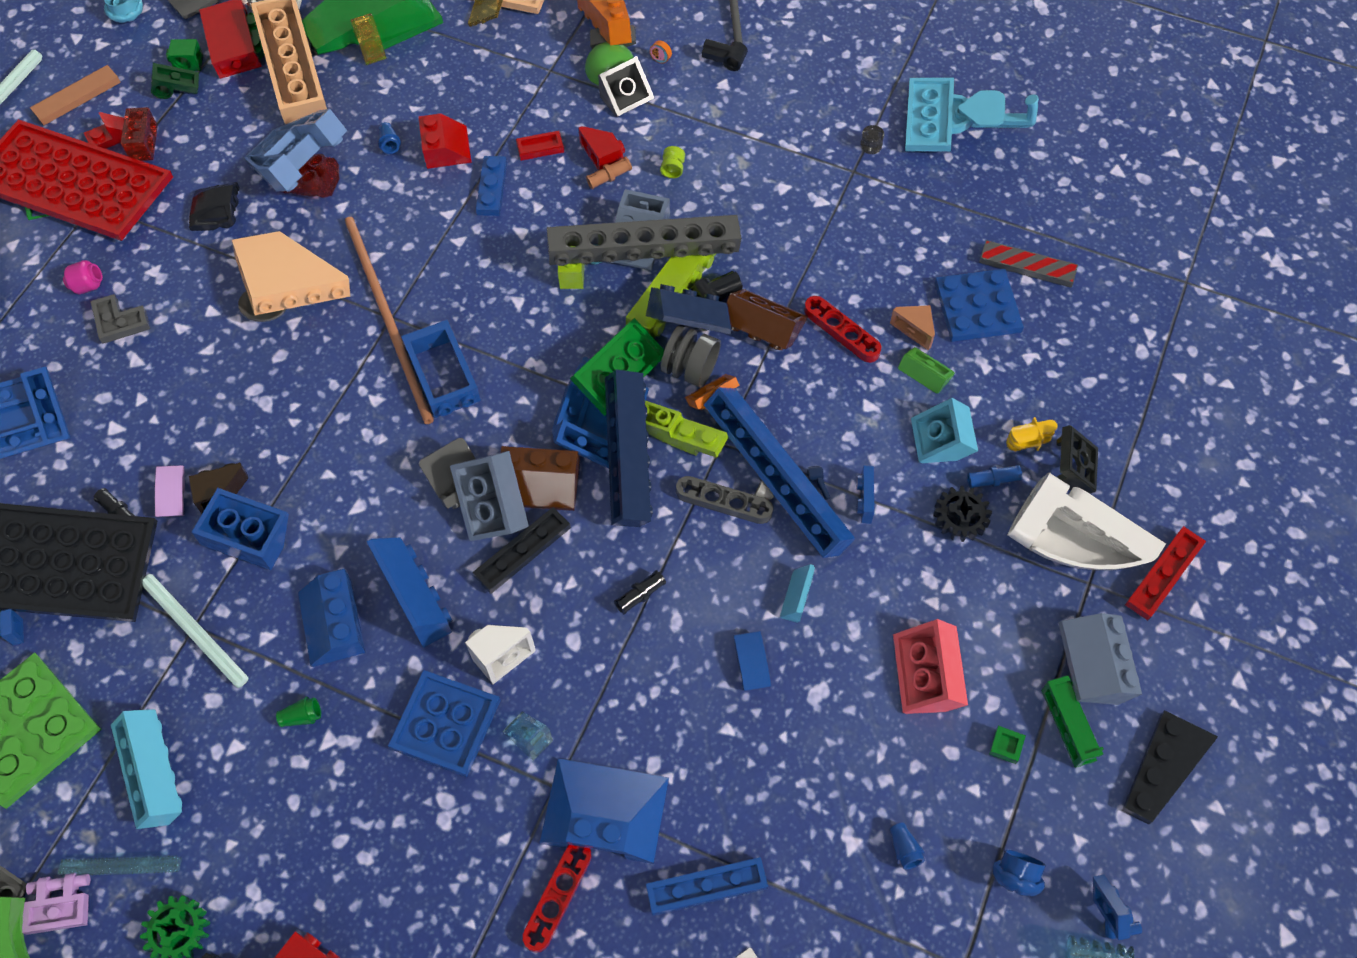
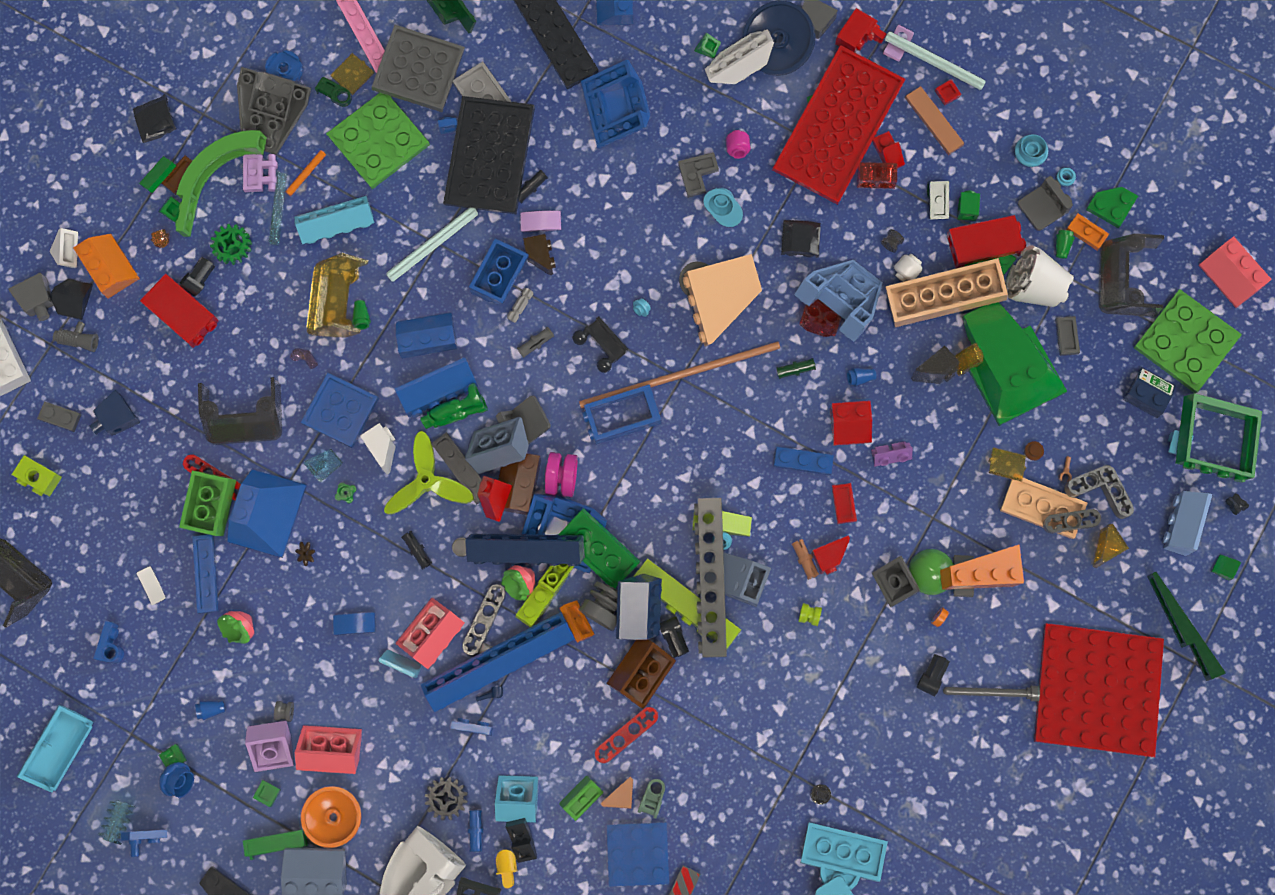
camera: 100 degrees right, 15 degrees up
none -> green tile [159,744,187,767]
none -> bright green brick [179,471,236,536]
none -> clear smoke windscreen [198,377,282,445]
none -> bright green hair [217,611,254,644]
none -> lavender slope [245,721,294,772]
none -> dark grey wheel [274,701,294,722]
none -> orange bar [285,150,326,196]
none -> clear purple arm [290,348,318,369]
none -> dark brown plant [295,542,315,566]
none -> orange dish [301,786,361,848]
none -> clear yellow windscreen [307,253,369,338]
none -> green plate [335,482,357,504]
none -> lime piece [384,431,474,515]
none -> coral slope [395,598,465,669]
none -> green piece [420,383,488,429]
none -> piece [452,537,466,557]
none -> red slope [478,476,512,522]
none -> bright green hair [501,565,535,601]
none -> black slope [505,818,537,863]
none -> light grey axle [507,288,533,323]
none -> dark grey pin [517,327,554,358]
none -> dark pink wheel [545,452,578,497]
none -> black gear [572,316,628,373]
none -> medium azure plate [633,298,651,317]
none -> sand green piece [638,779,665,819]
none -> medium azure piece [703,188,743,227]
none -> dark green pin [776,358,816,379]
none -> medium lavender hinge [871,441,913,466]
none -> clear smoke wheel [881,229,905,253]
none -> white head [894,254,922,282]
none -> clear smoke slope [911,346,960,384]
none -> red plate [935,79,961,106]

